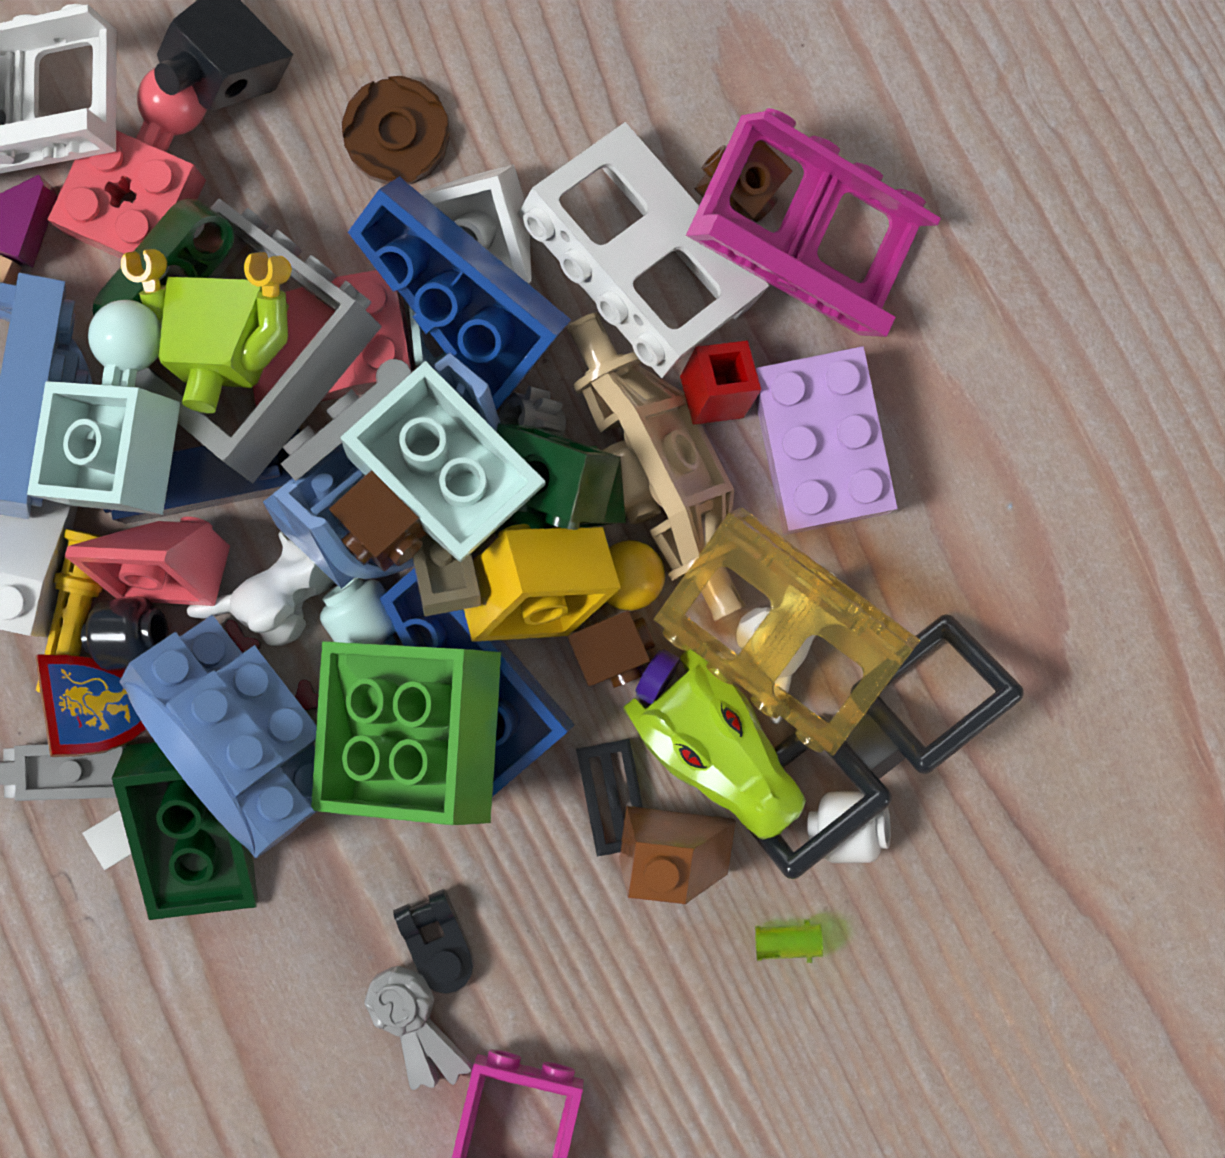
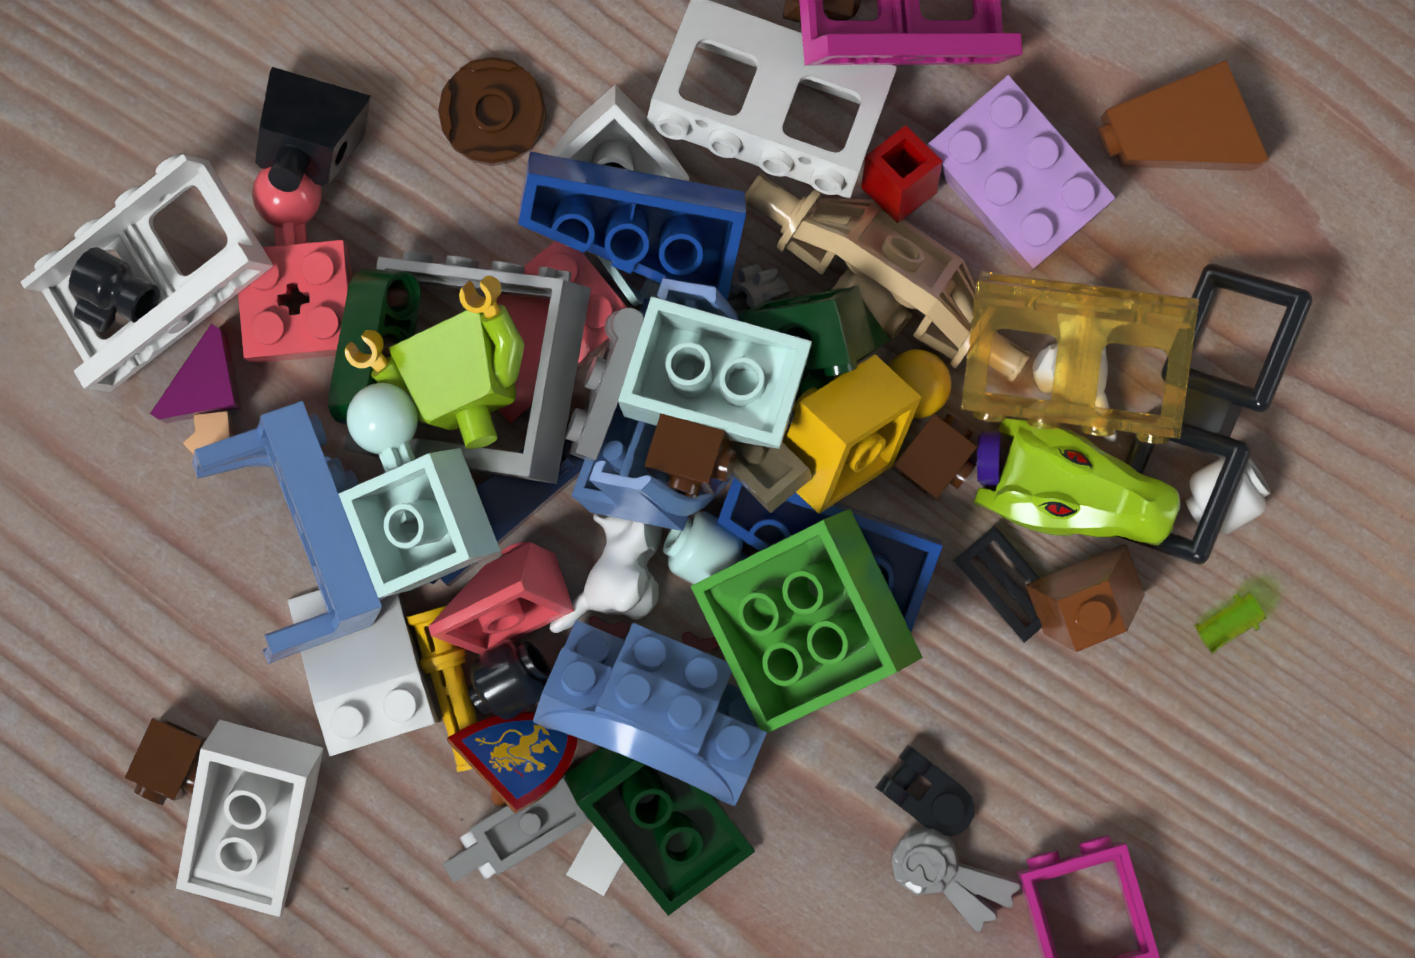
camera: 30 degrees left, 0 degrees up
none -> dark orange slope [1097,60,1269,171]

